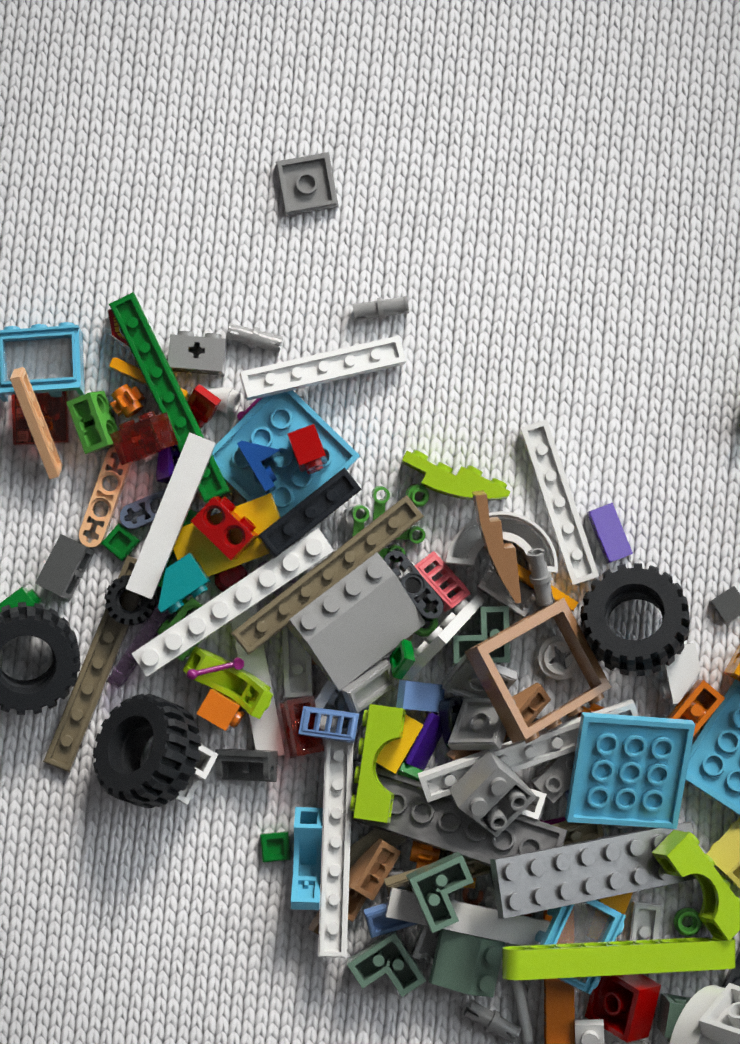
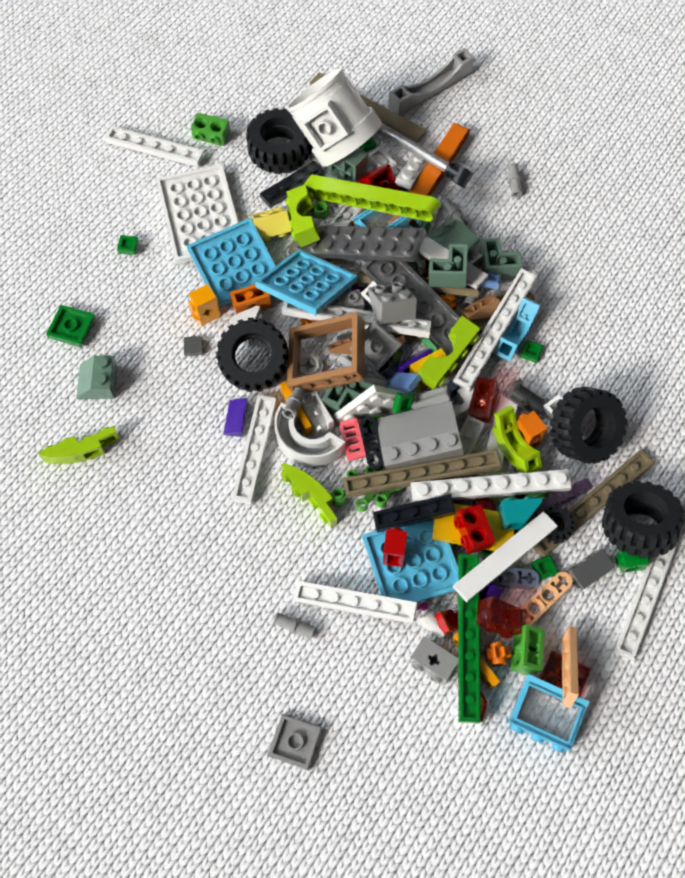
camera: 155 degrees left, 20 degrees down
magenta hinge [187,657,244,680] -> none
light grey pin [226,322,283,354] -> none
blue slope [237,440,281,494] -> none
medium blue slope [298,706,359,744] -> none
medium nougat slope [472,490,521,603] -> none

